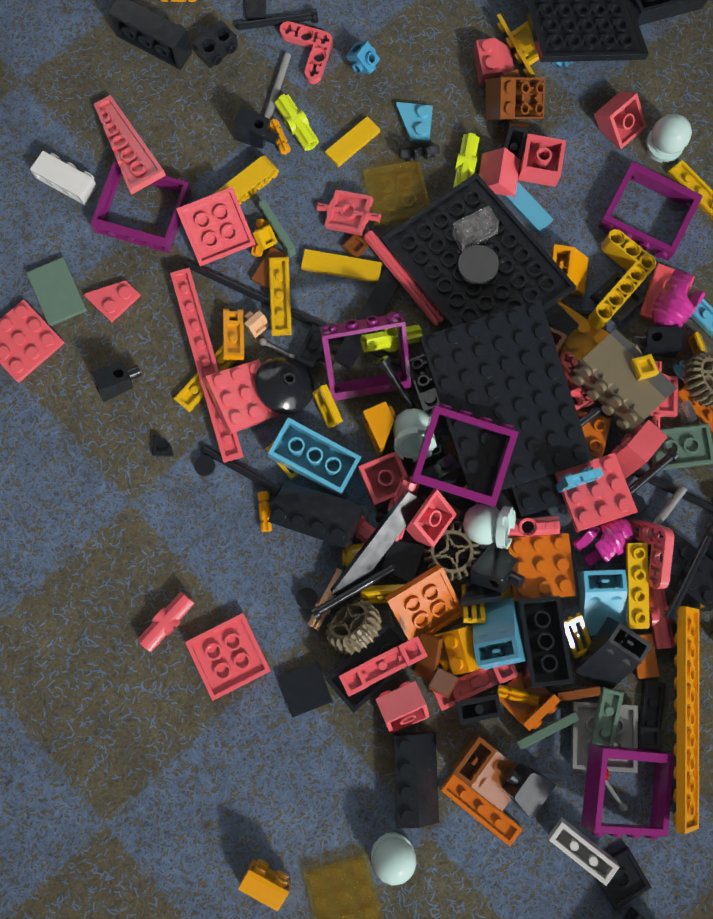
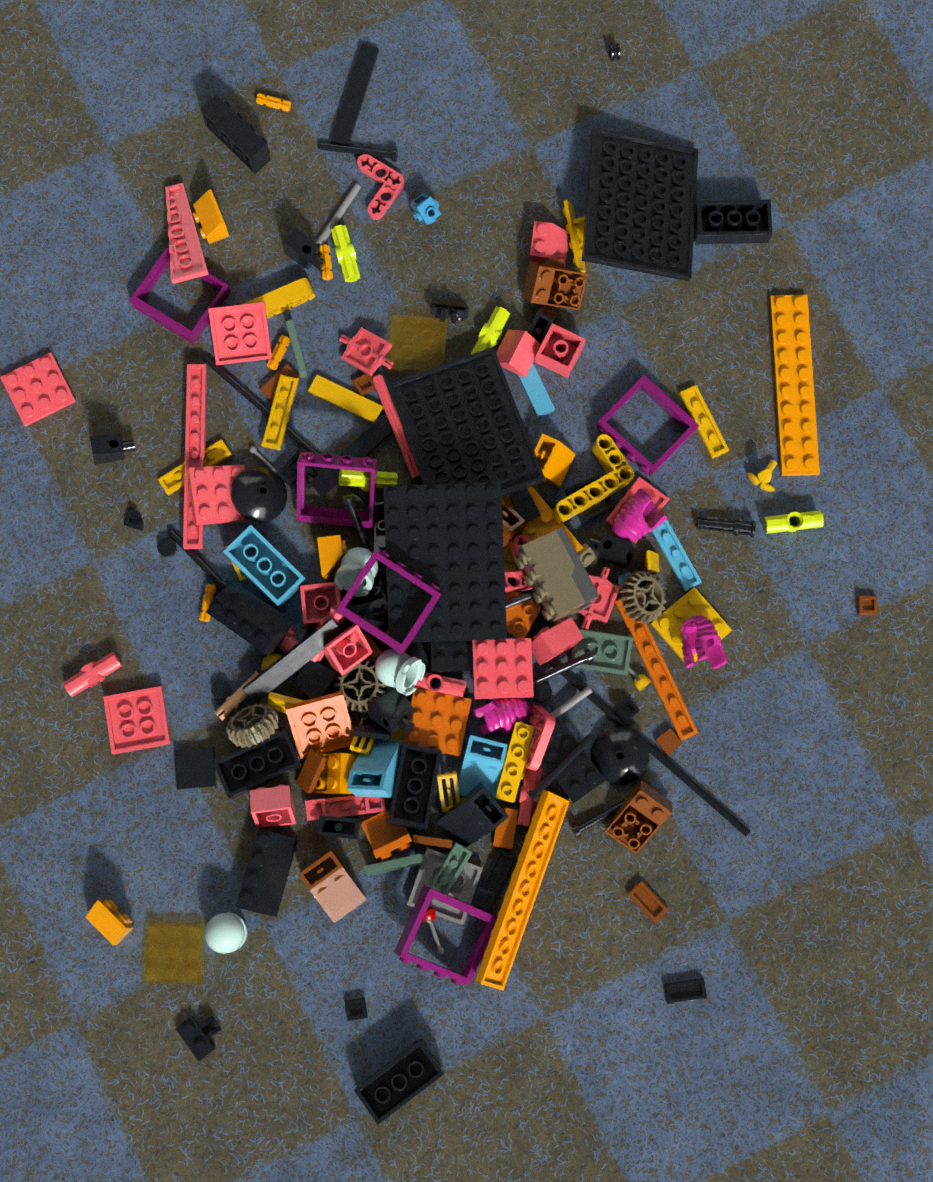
camera: 20 degrees right, 0 degrees up
sand green tile [26,257,88,327] -> none
white brick [30,151,97,205] -> none
coral wing [84,280,140,323] -> none
black brick [193,20,238,68] -> none
light orange plate [223,309,244,360] -> none
light nougat tile [244,310,270,338] -> none
yellow tile [253,224,278,251] -> none
black bar [310,564,396,620] -> none
yellow tile [312,384,343,429] -> none
yellow tile [325,116,380,168] -> none
coral slope [339,636,427,697] -> none
medium azure wing [396,102,433,144] -> none
dark orange tile [429,668,458,698] -> none
orange tile [440,772,523,847] -> none
clear brick [453,206,499,251] -> none
dark grey tile [458,245,499,285] -> none
light orange axle [497,685,539,706] -> none
black torso [503,763,556,819] -> none
white brick [549,817,620,886] -> none
medium azure wing [556,467,604,493] -> none
coral slope [594,91,647,150] -> none
black tile [595,846,652,911] -> none
yellow tile [630,354,659,381] -> none
light aqua tile [645,114,692,163] -> none
clear tile [678,400,697,425] -> none
none -> light orange slope [193,189,229,244]
none -> black tile [345,997,368,1021]

